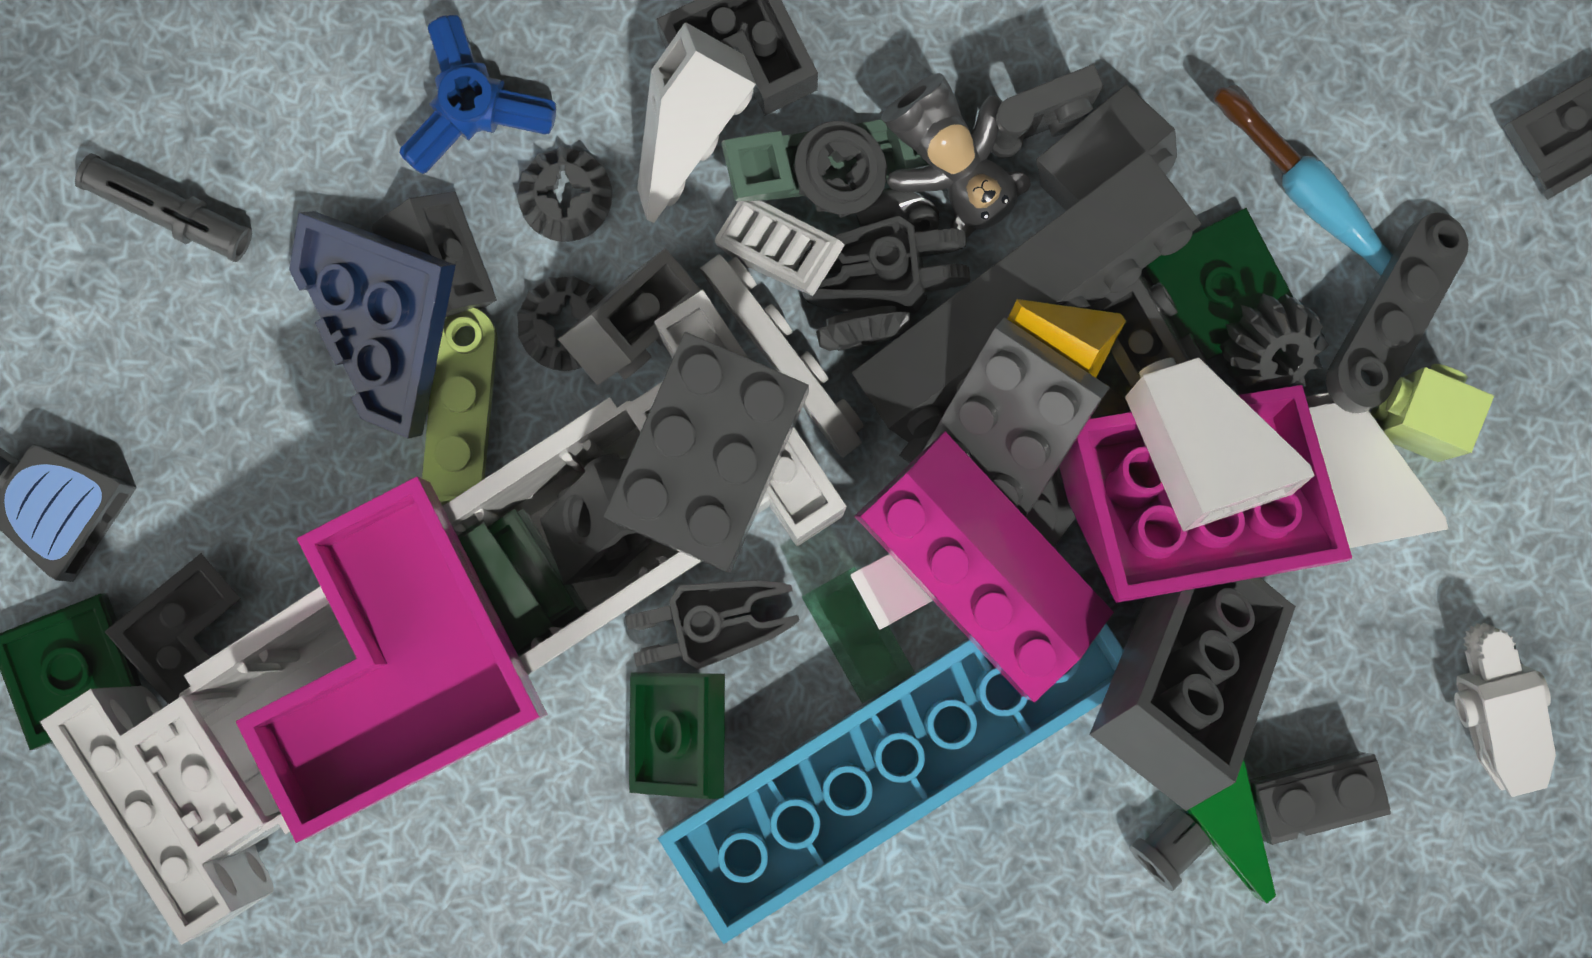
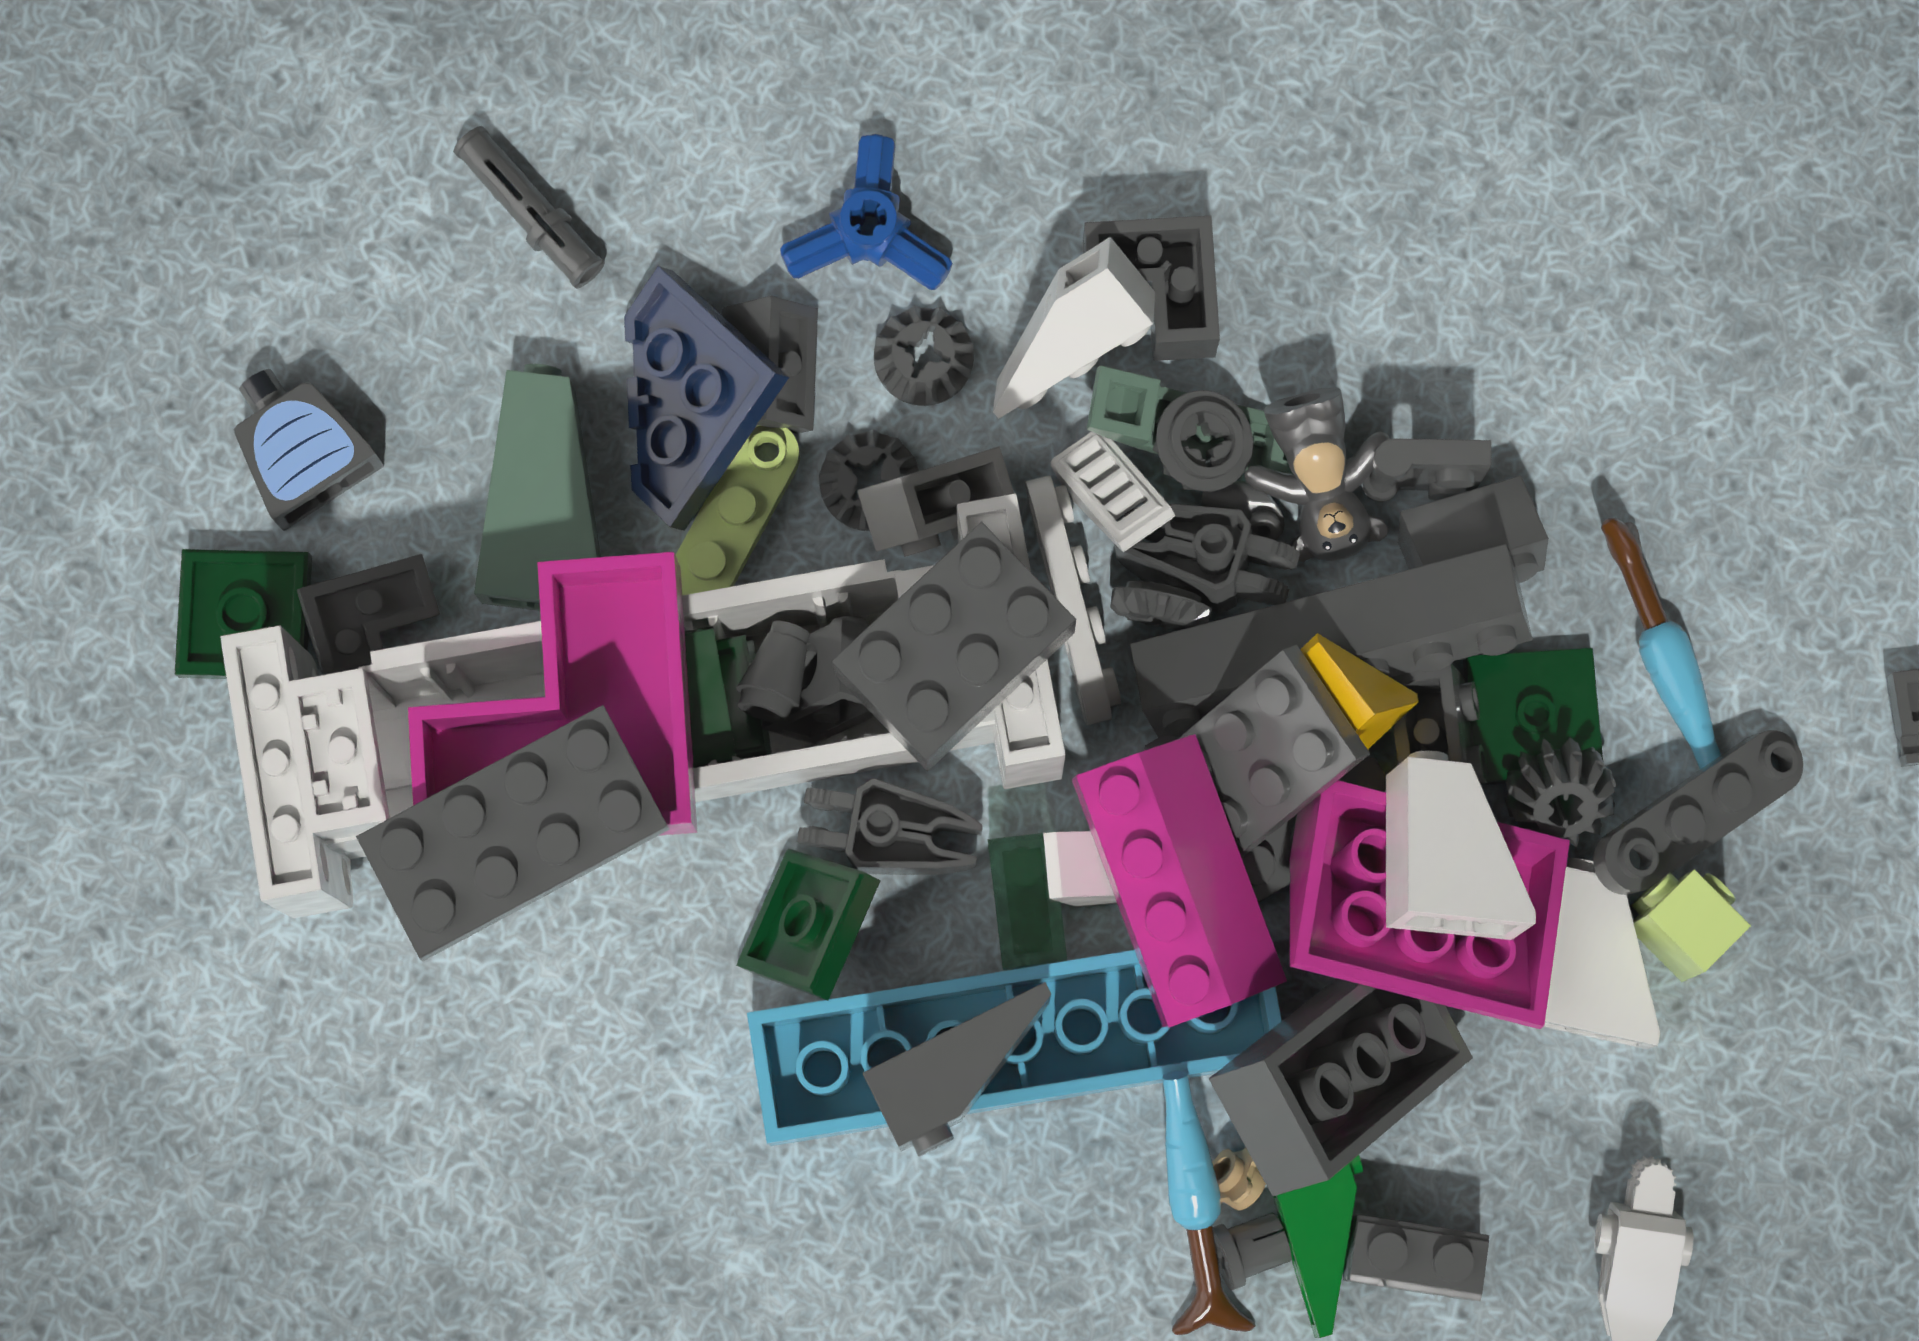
camera: 25 degrees right, 5 degrees down
none -> dark grey plate [356,705,670,961]
none -> sand green slope [474,364,601,611]
none -> dark grey cone [736,621,810,724]
none -> dark grey slope [863,982,1052,1157]
none -> medium azure piece [1162,1071,1256,1335]
none -> tan plate [1212,1147,1266,1210]

